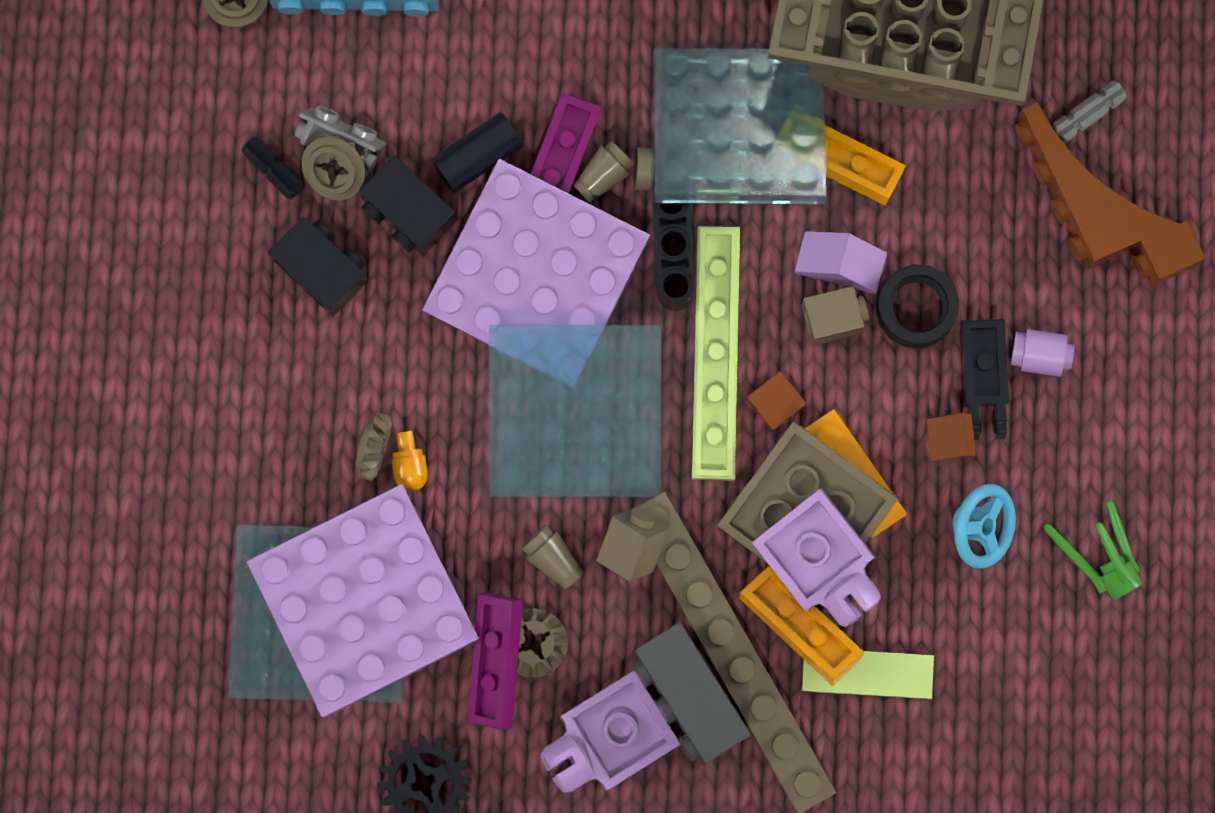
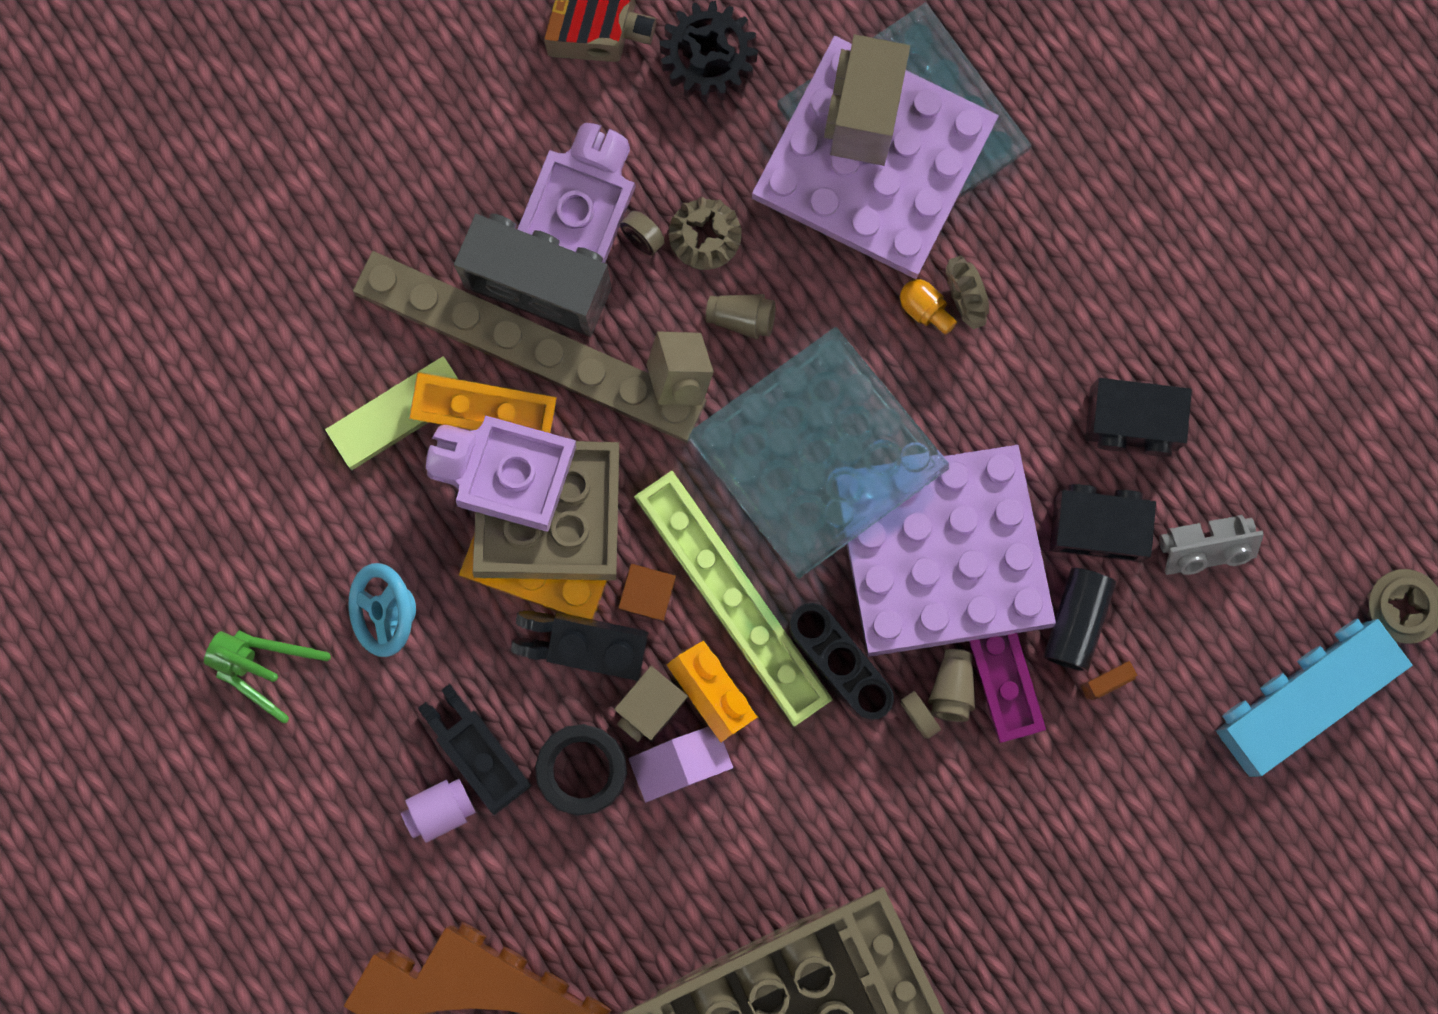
camera: 140 degrees right, 0 degrees up
black piece [241,136,304,200] -> none
dark tan gear [302,134,368,200] -> none
magenta plate [467,592,523,730] -> none
clear light blue plate [654,48,827,204] -> none
light orange plate [773,109,906,206] -> none
dark orange tile [927,413,976,462] -> none
none -> black hinge [511,610,649,681]
none -> dark tan tile [620,211,664,256]
none -> light orange plate [666,640,758,743]
none -> dark tan brick [824,34,911,166]
none -> dark orange tile [1080,661,1138,700]

